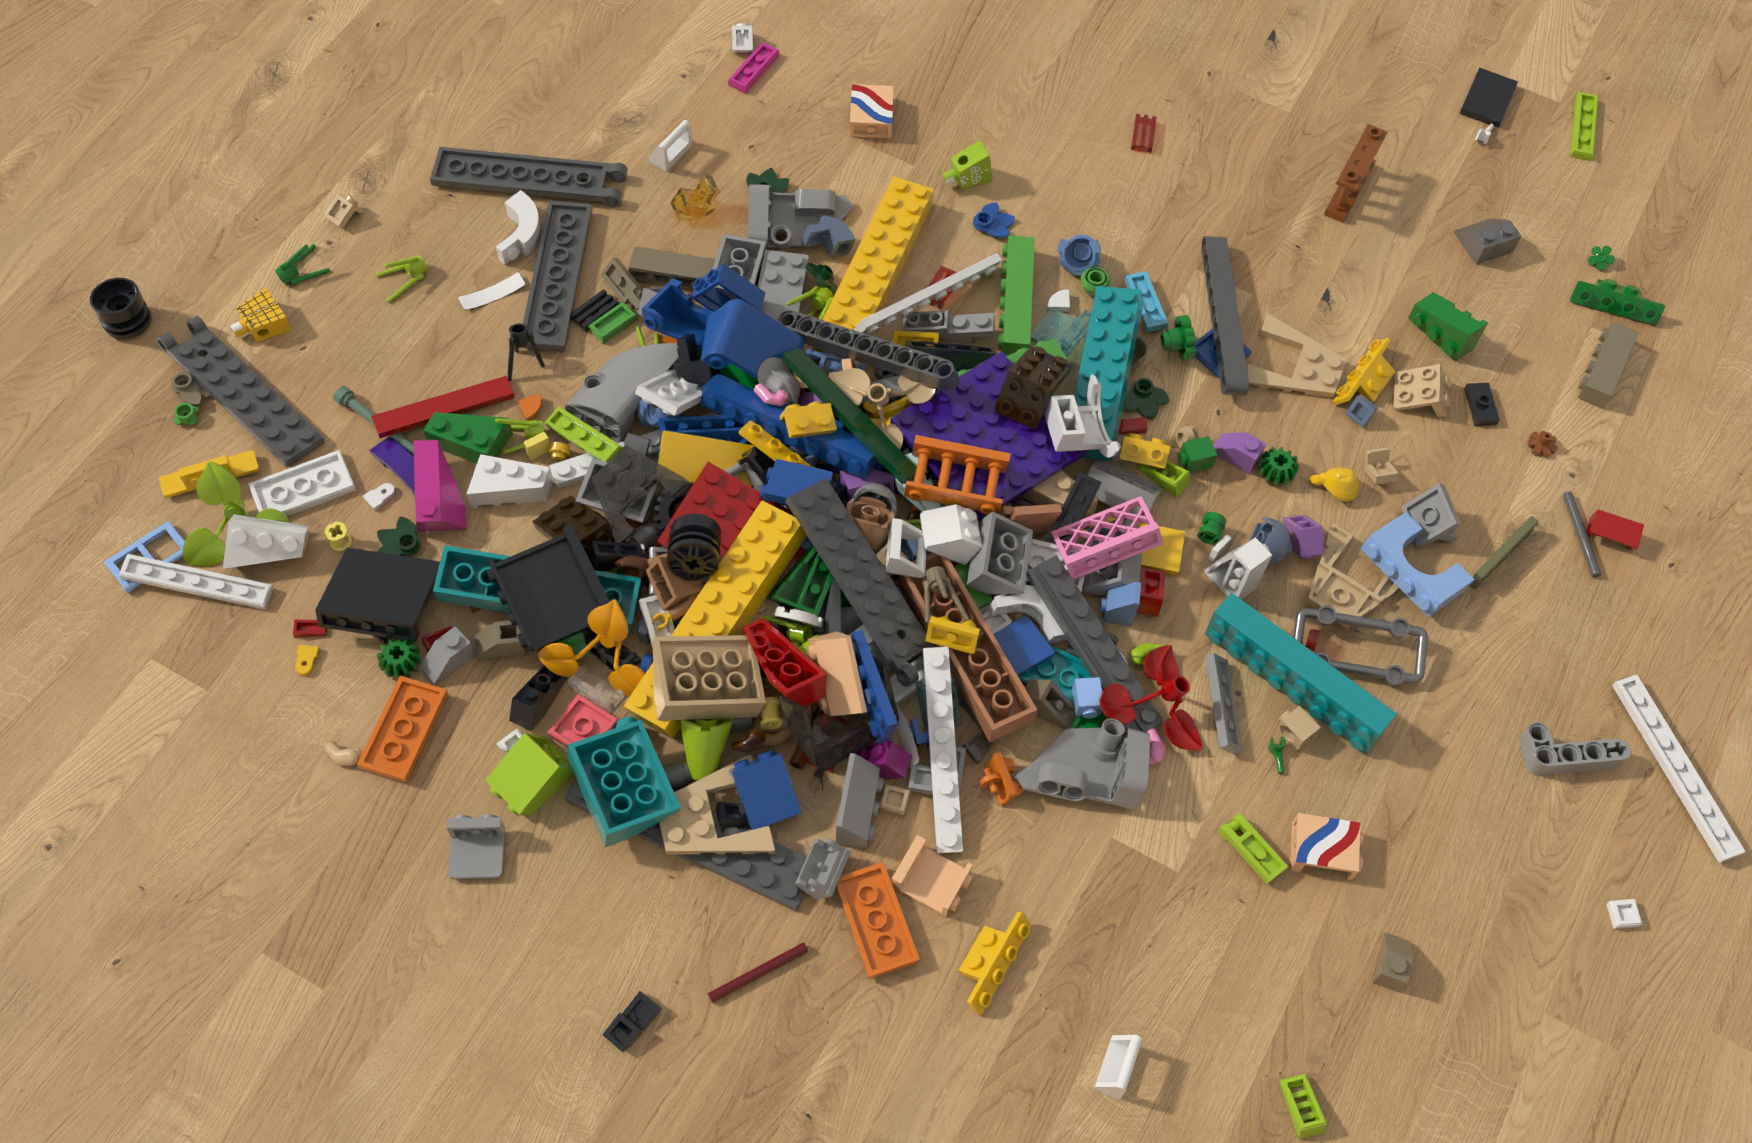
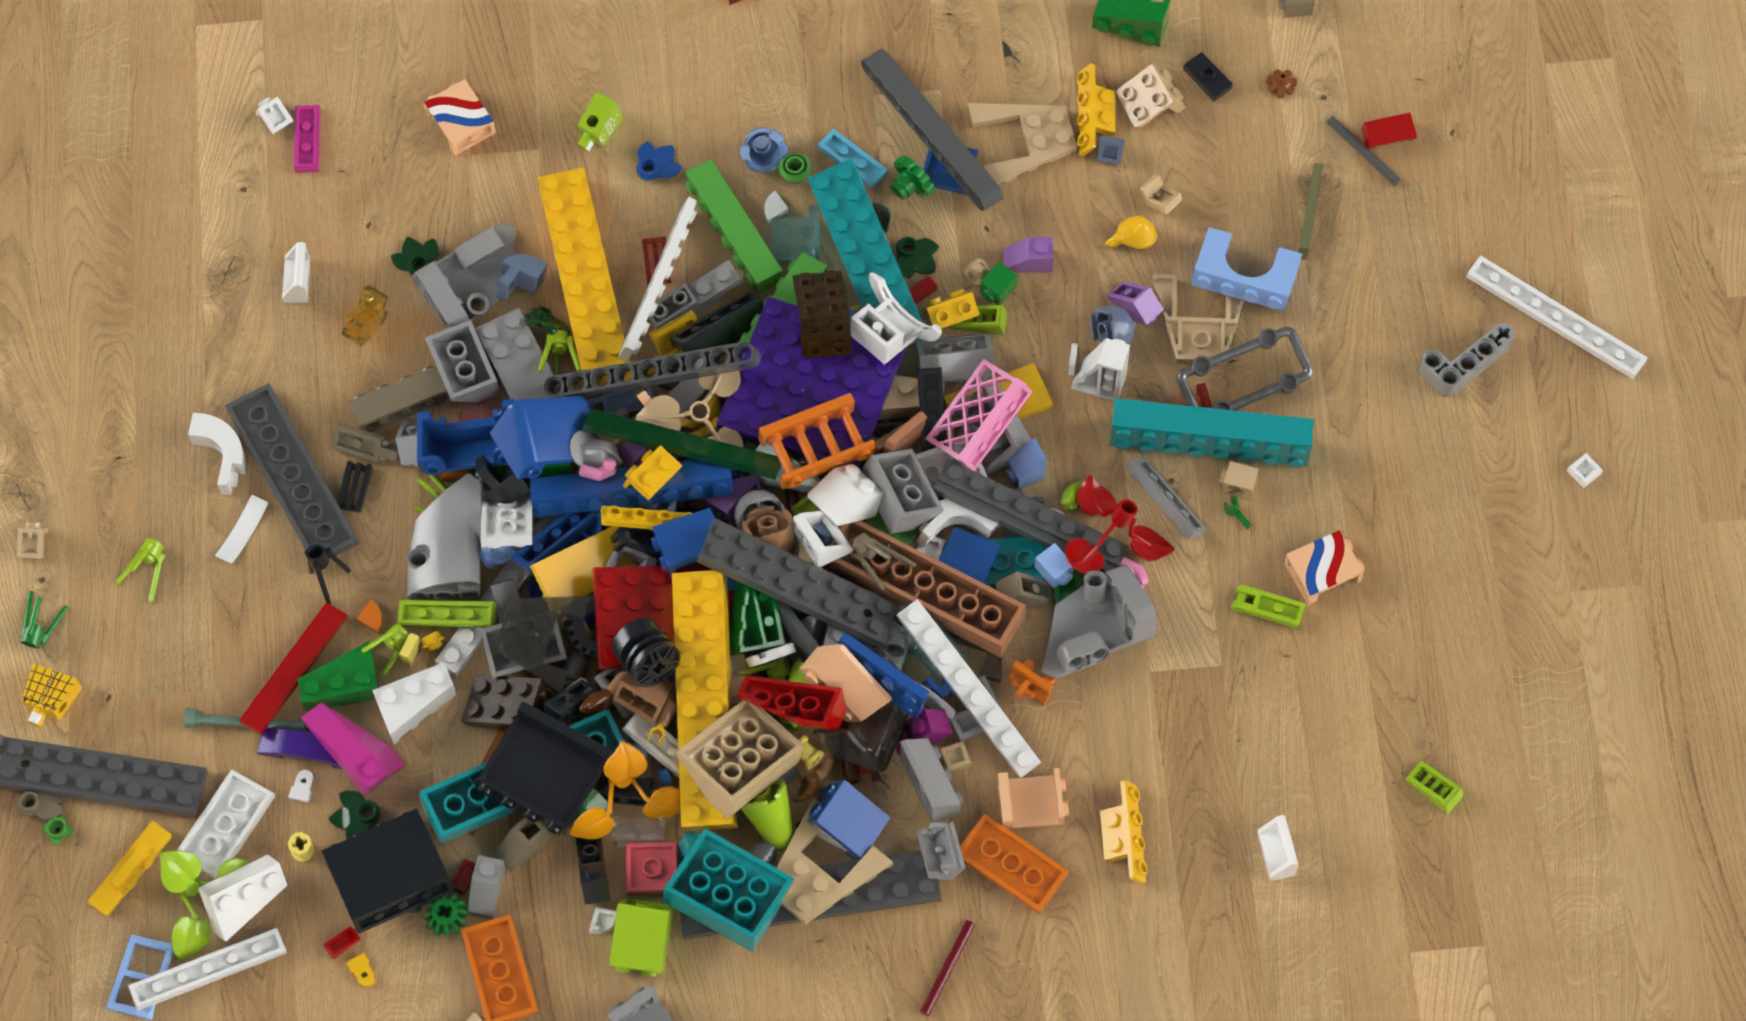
camera: 30 degrees left, 5 degrees up
dark grey hinge [430,147,628,207] -> none
bright green tile [588,302,638,344] -> none
blue window [692,264,766,312] -> none
black tile [715,802,747,827] -> none
yellow tile [925,616,980,654] -> none
red plate [1136,567,1165,617] -> none
green wheel [1197,512,1227,545] -> none
green gear [1258,446,1299,486] -> none
dark tan slope [1372,932,1413,992] -> none
light grey bracket [1401,483,1461,548] -> none

